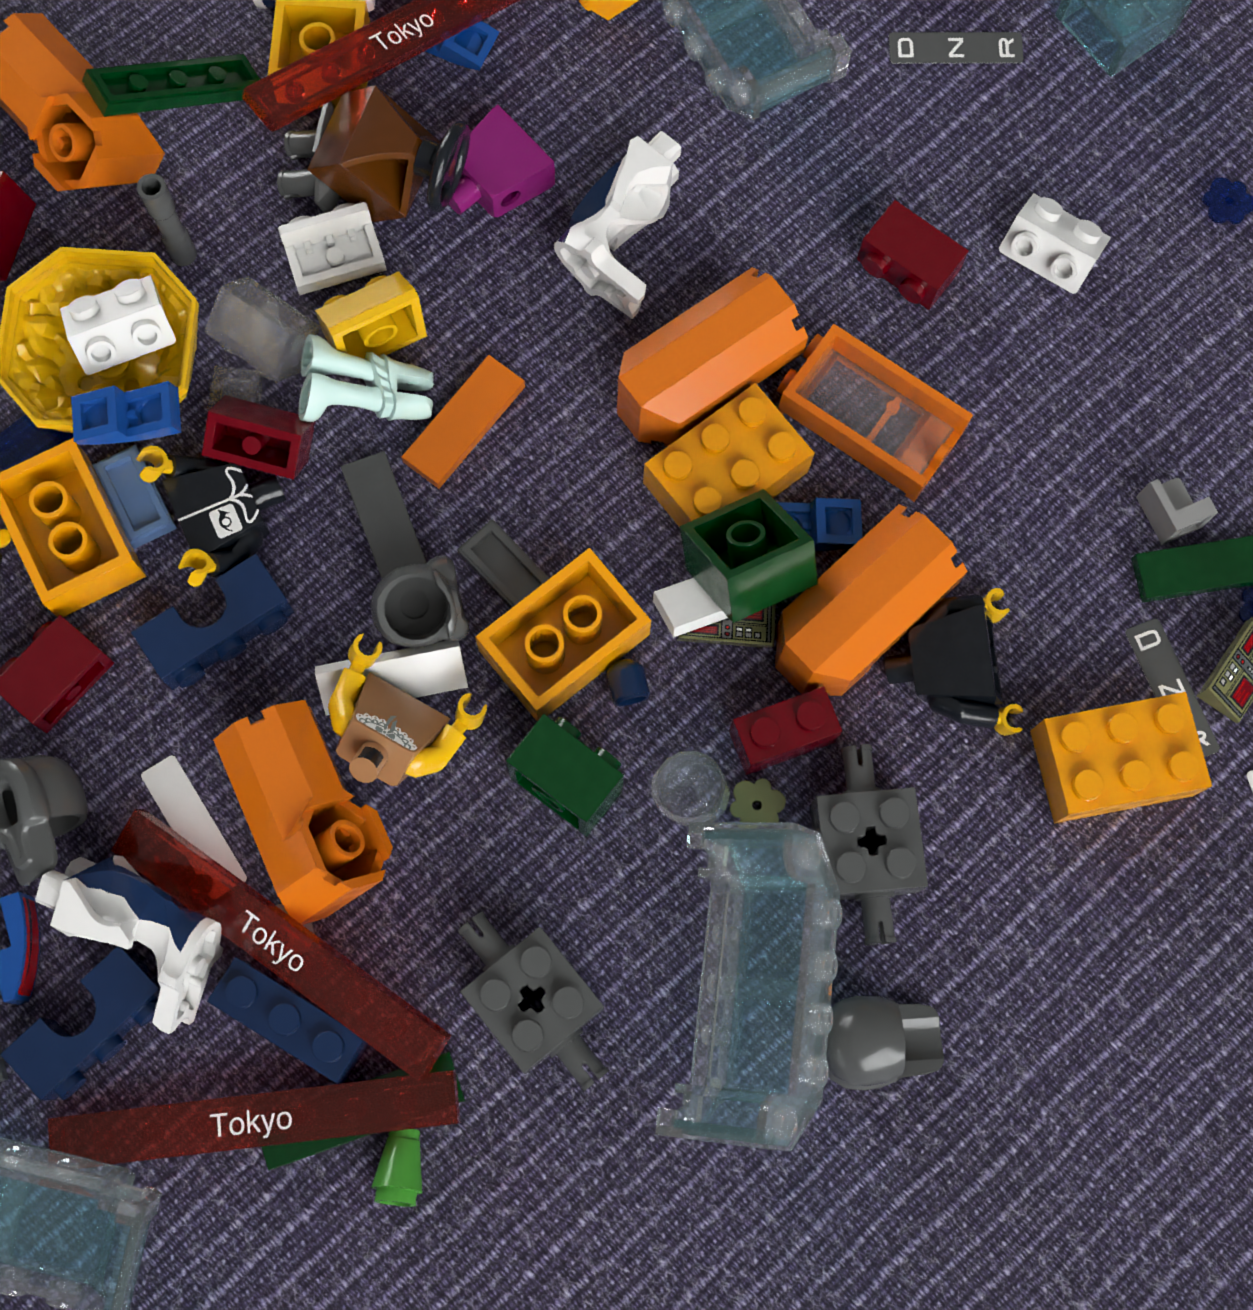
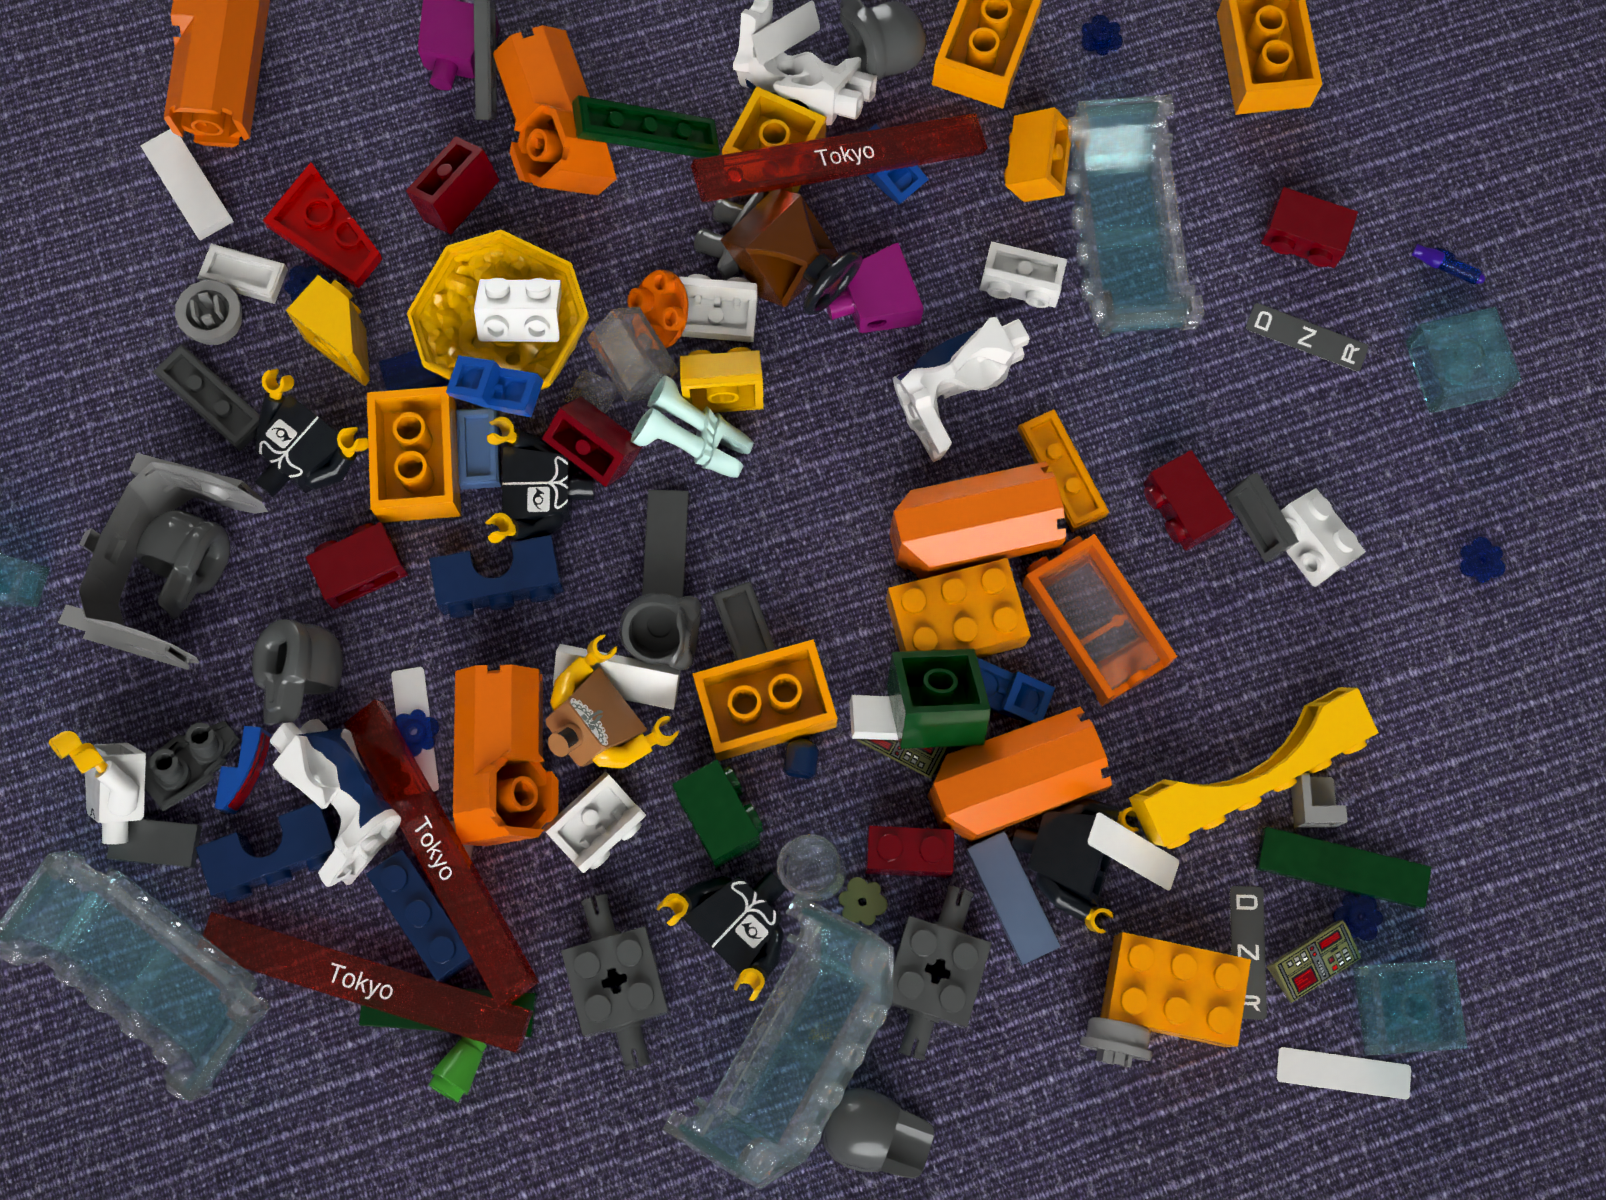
camera: 25 degrees right, 0 degrees up
dark grey piece [137,174,197,266] -> none
orange tile [402,355,525,489] -> none
none -> clear blue plant [392,709,439,757]
none -> white bracket [543,771,646,873]
none -> orange dish [627,270,688,350]
none -> black torso [657,871,787,1001]
none -> sand blue tile [966,831,1061,966]
none -> white bracket [979,241,1067,308]
none -> light orange tile [1017,409,1109,532]
none -> light grey piece [1079,1017,1152,1068]
none -> white sticker [1088,812,1179,891]
none -> yellow arch [1129,687,1379,849]
none -> dark grey tile [1225,472,1299,563]

